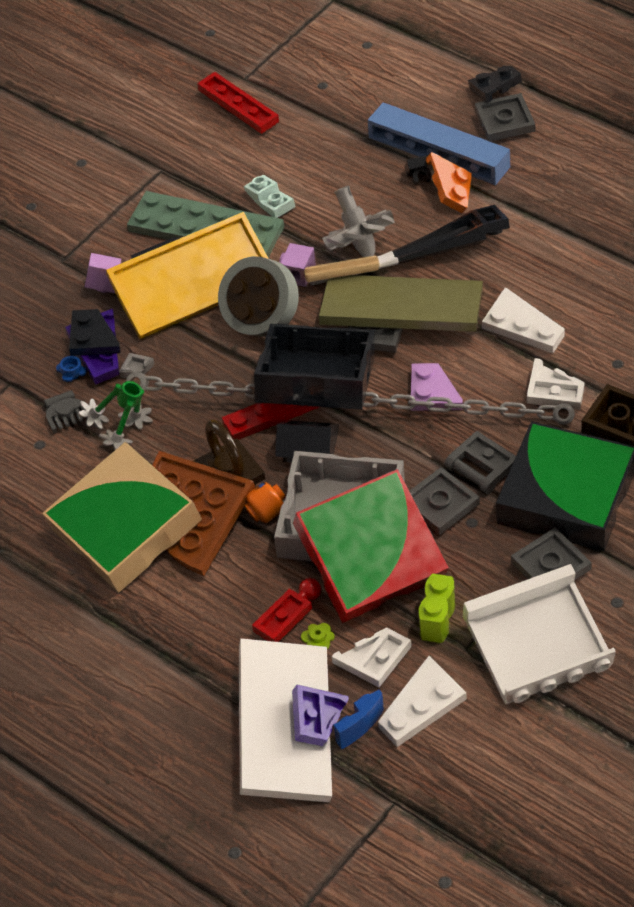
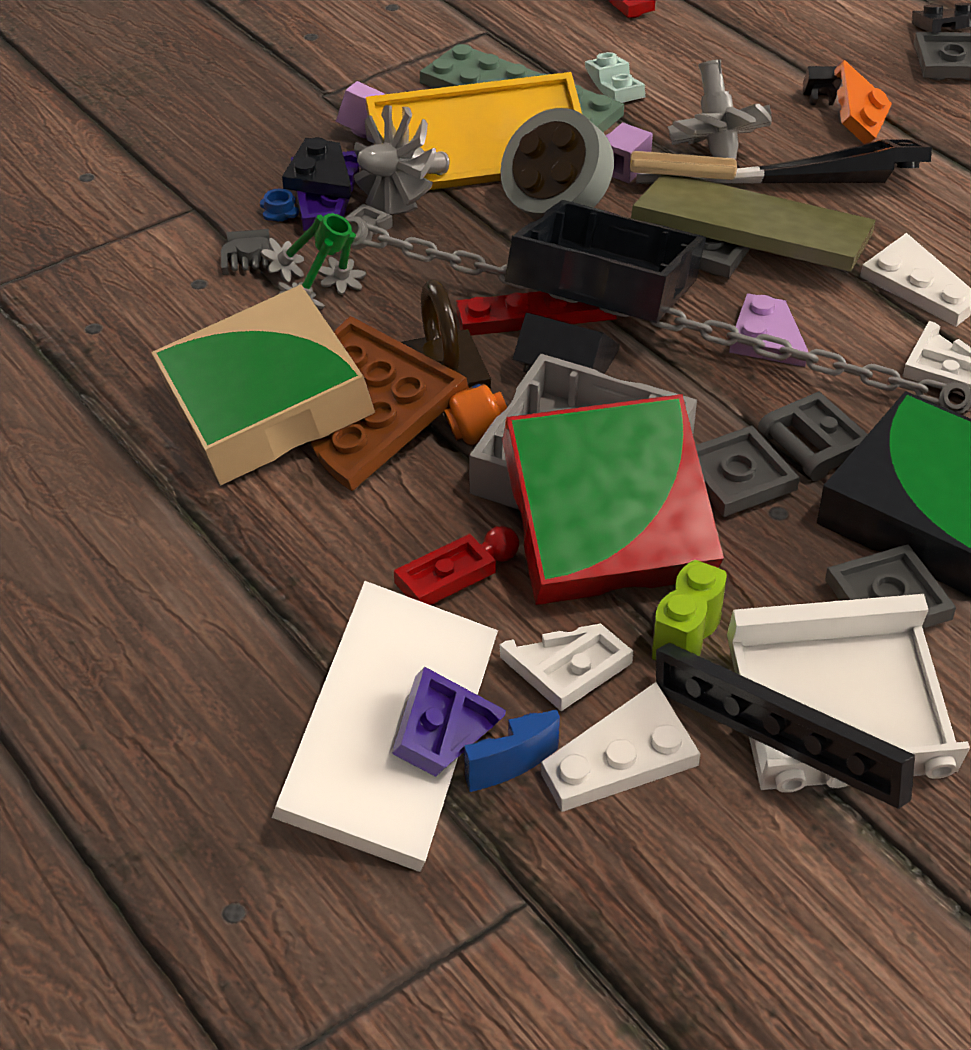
camera: 10 degrees right, 5 degrees down
lime plant [301,623,335,649] -> none
medium blue brick [368,103,510,185] -> none
none -> light grey piece [354,105,450,215]
none -> black plate [656,643,915,809]

